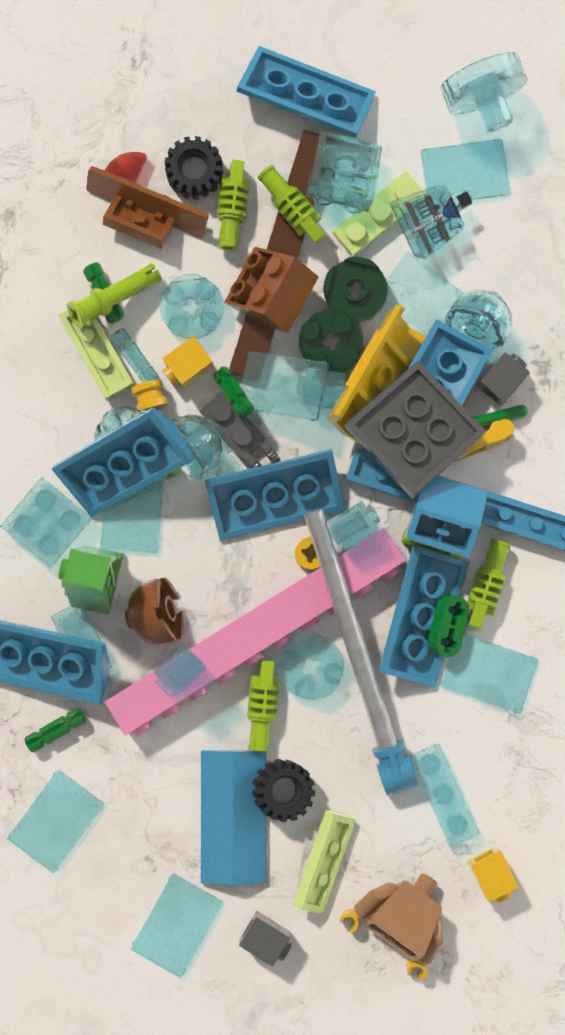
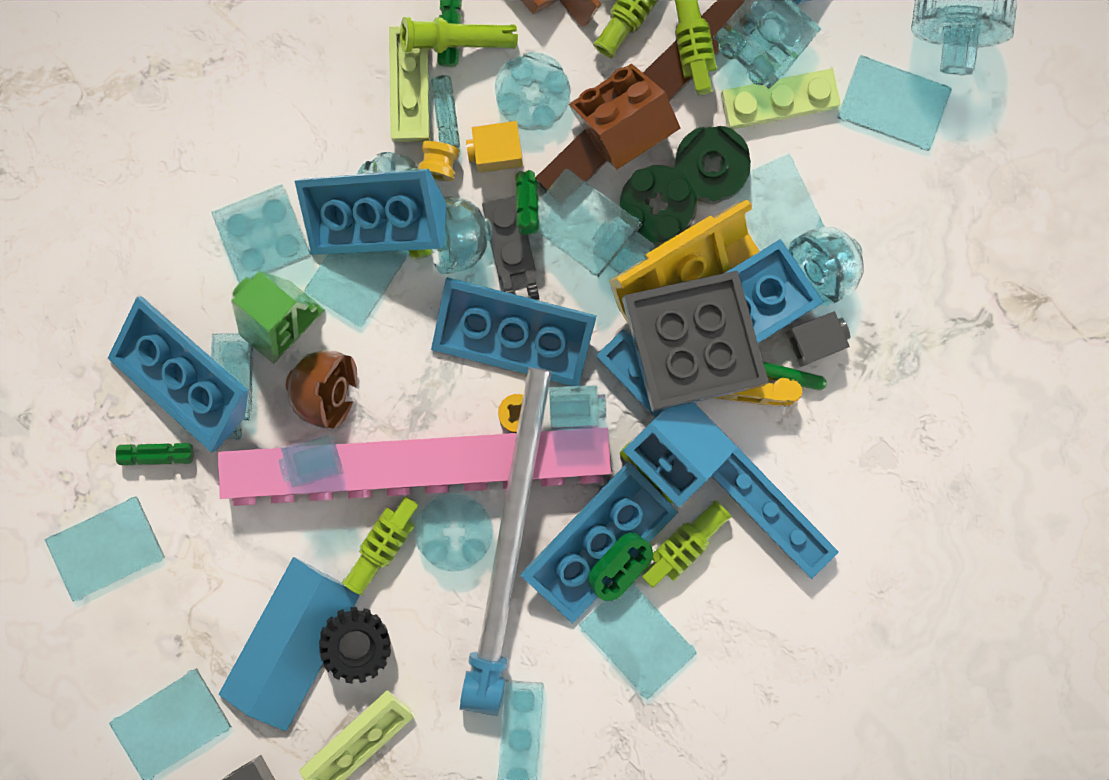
camera: 30 degrees right, 0 degrees up
clear light blue torso [389,185,472,259] -> none

